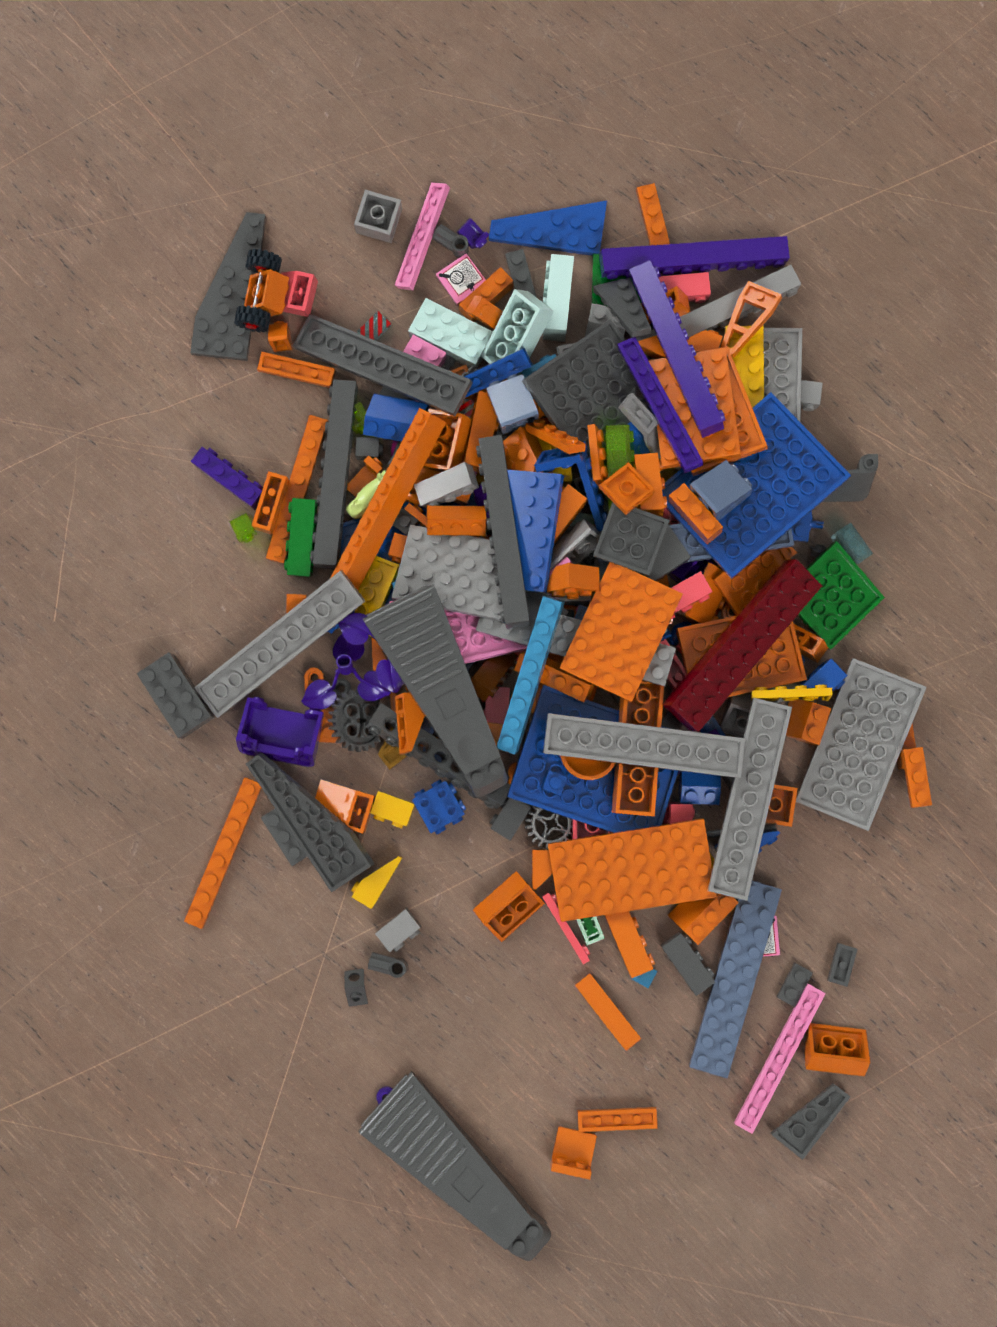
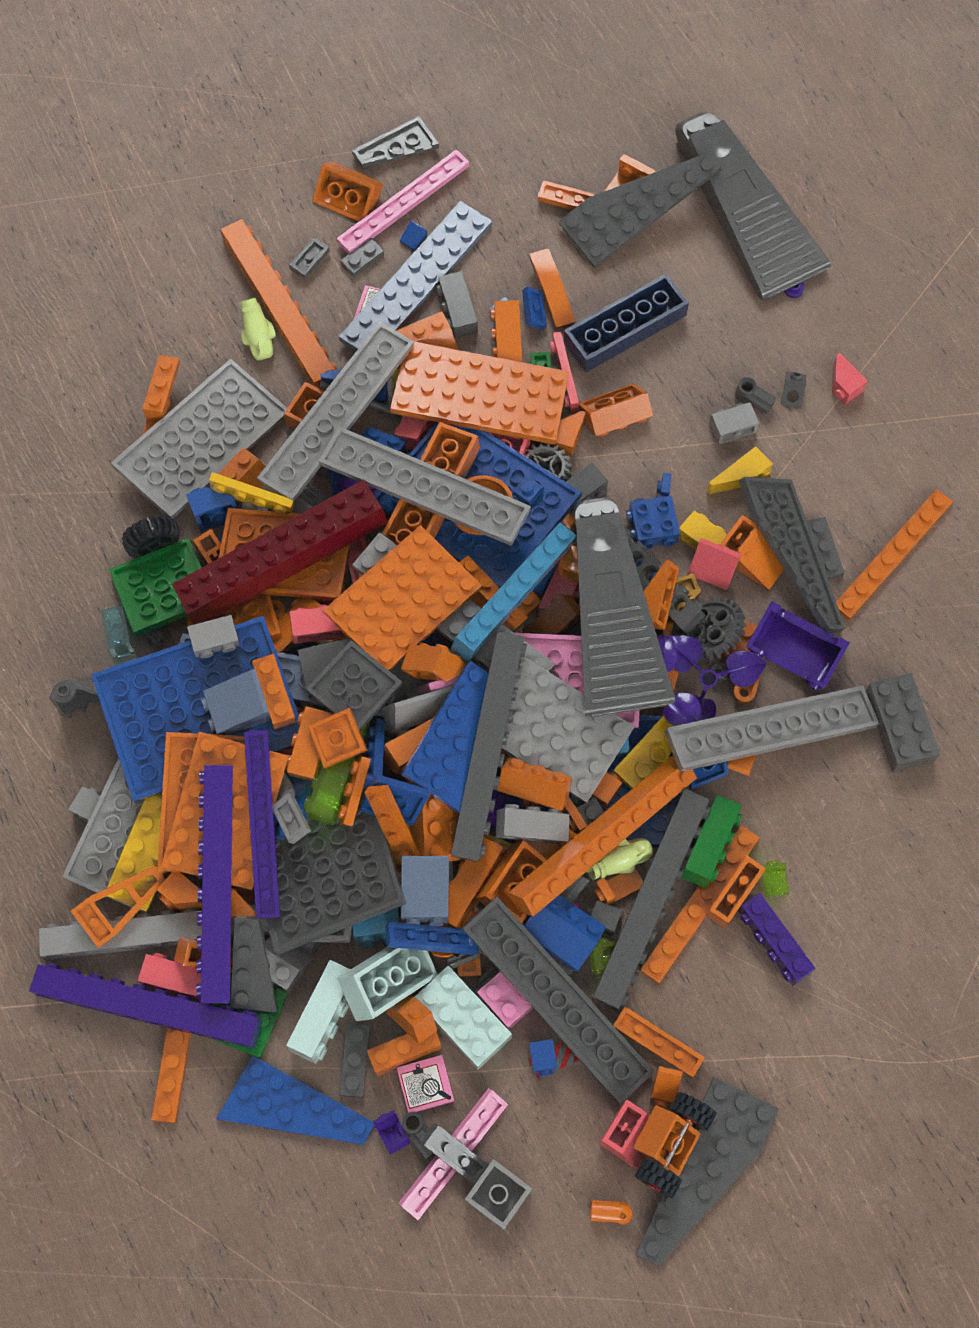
camera: 160 degrees left, 15 degrees down
none -> black gear [121,514,180,559]
none -> light grey brick [187,615,240,659]
none -> orange brick [221,219,338,388]
none -> yellowish green animal [240,298,275,361]
none -> blue slope [400,221,427,251]
none -> plate [421,1123,489,1185]
none -> blue plate [522,286,547,330]
none -> blue brick [529,1039,557,1077]
none -> dark grey wing [558,152,721,268]
none -> dark blue brick [563,274,689,373]
none -> orange piece [590,1200,633,1225]
none -> blue plate [656,473,671,496]
none -> coral tile [687,538,741,591]
none -> coral slope [832,353,868,404]

